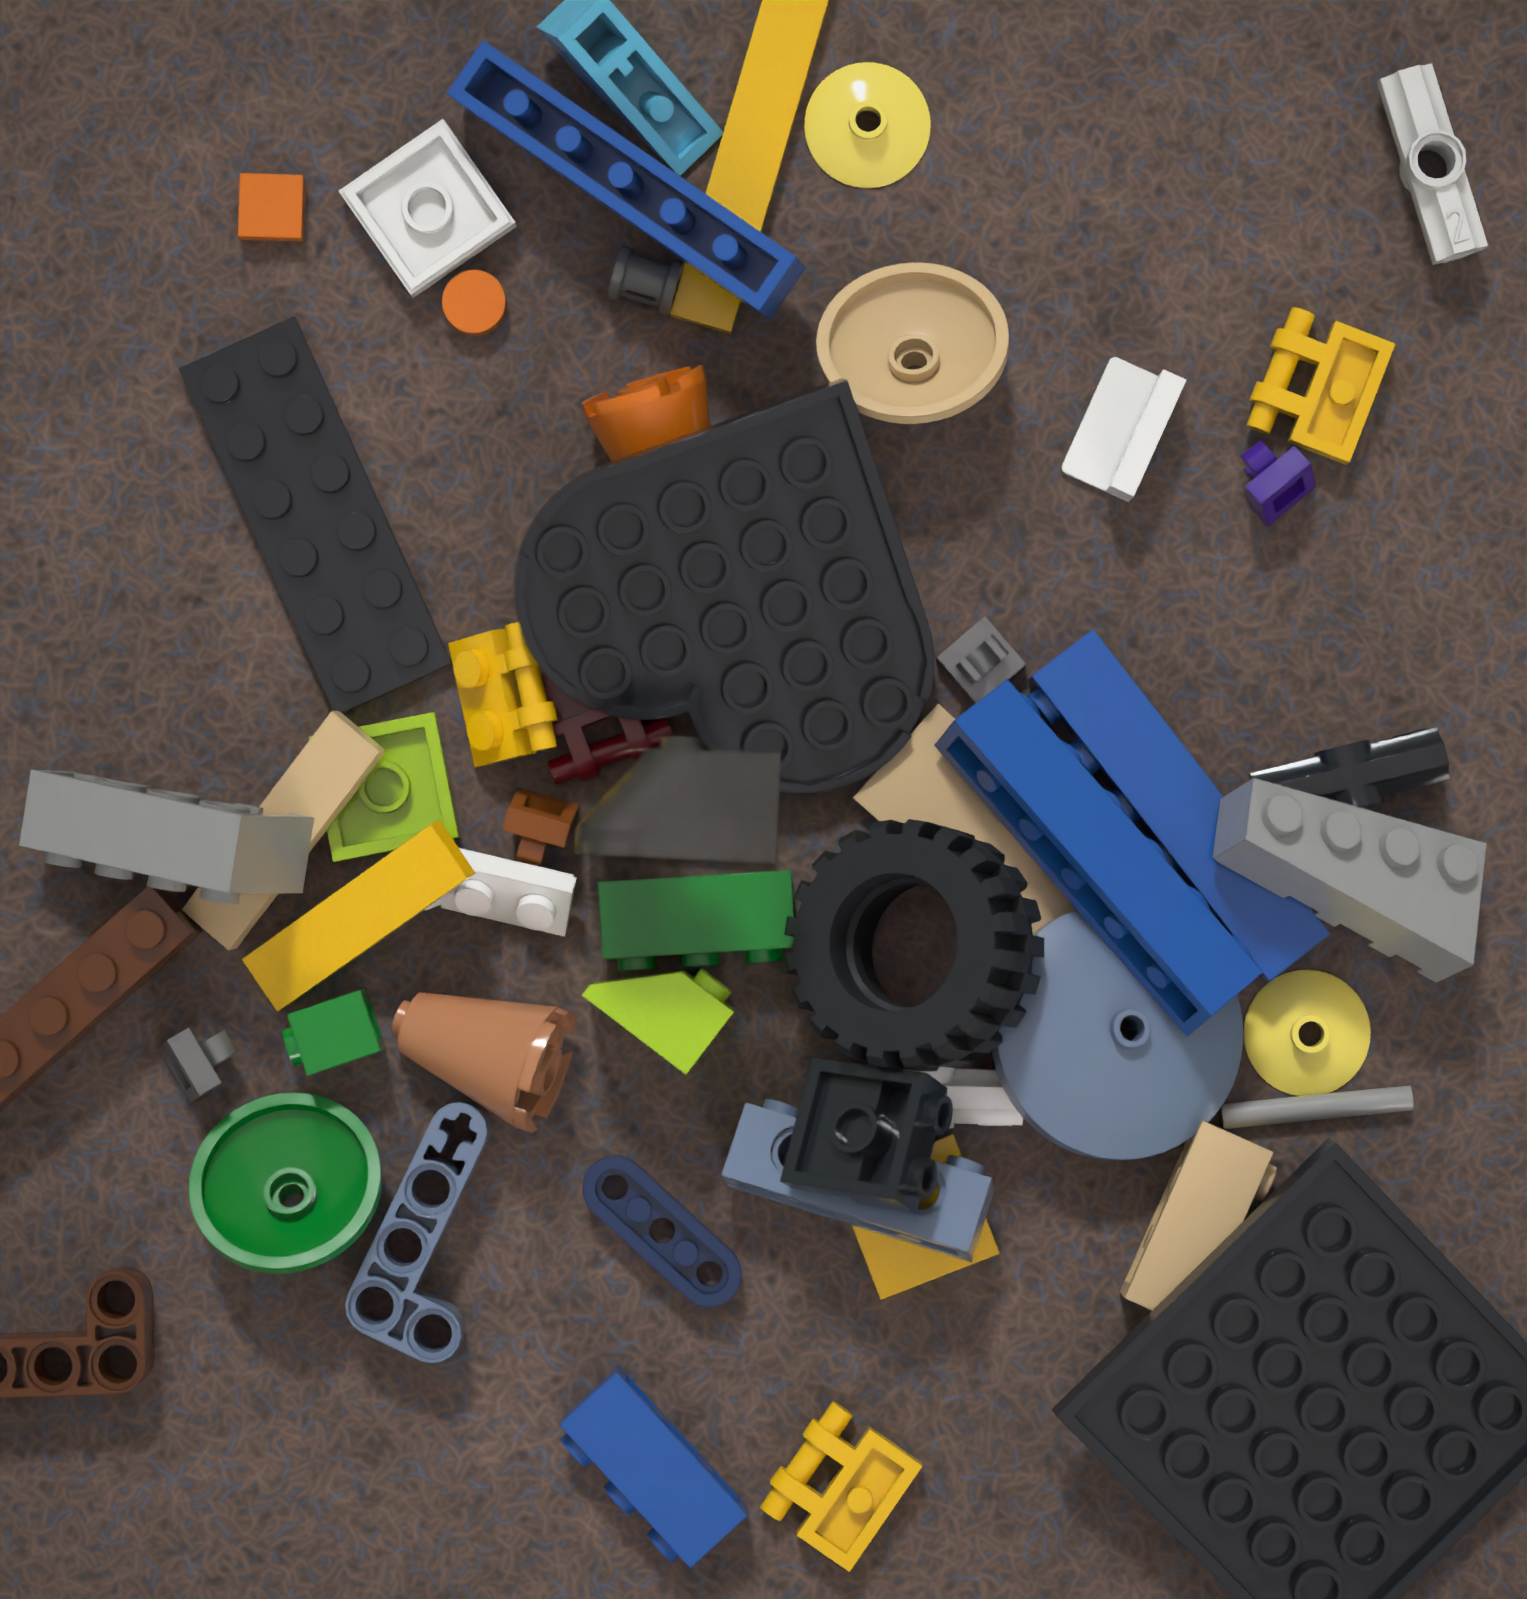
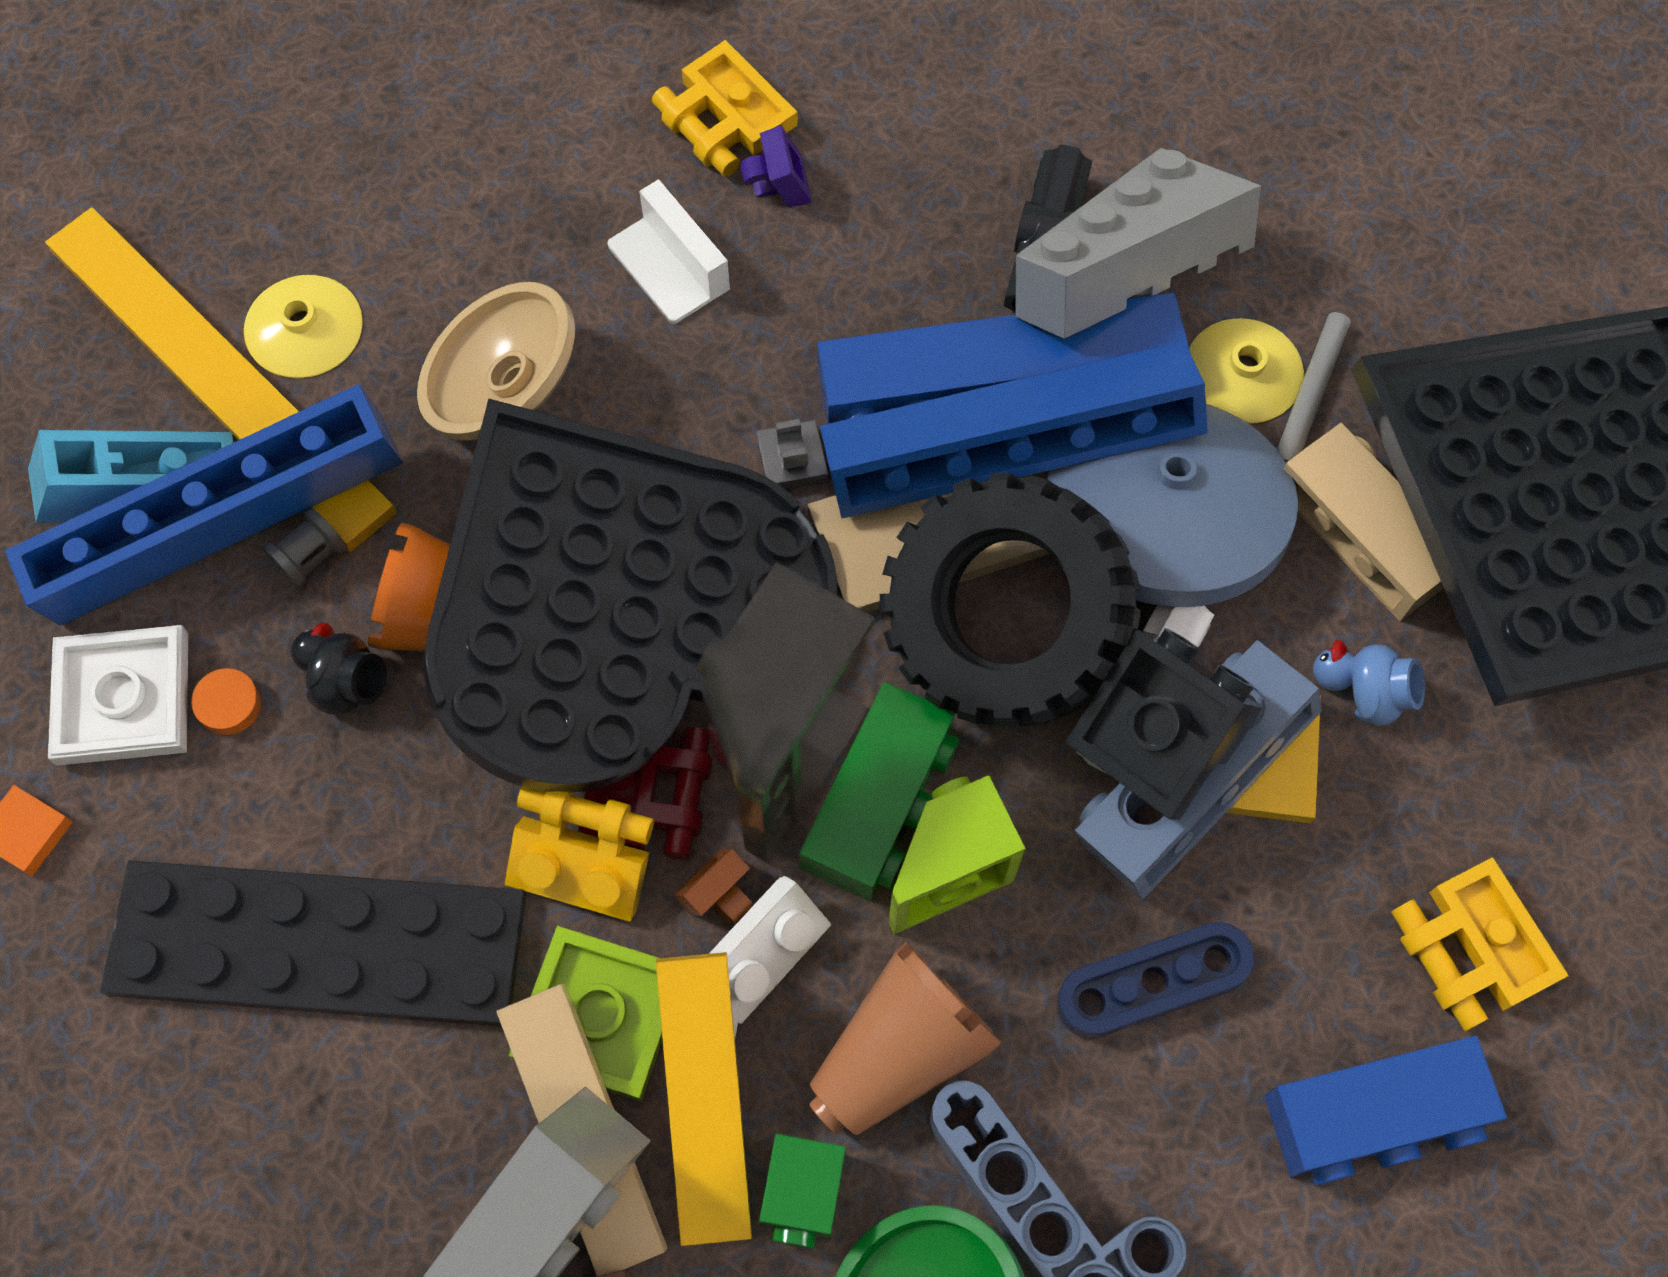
camera: 65 degrees left, 20 degrees down
none -> black animal [291,623,387,715]
none -> medium blue animal [1313,640,1425,726]

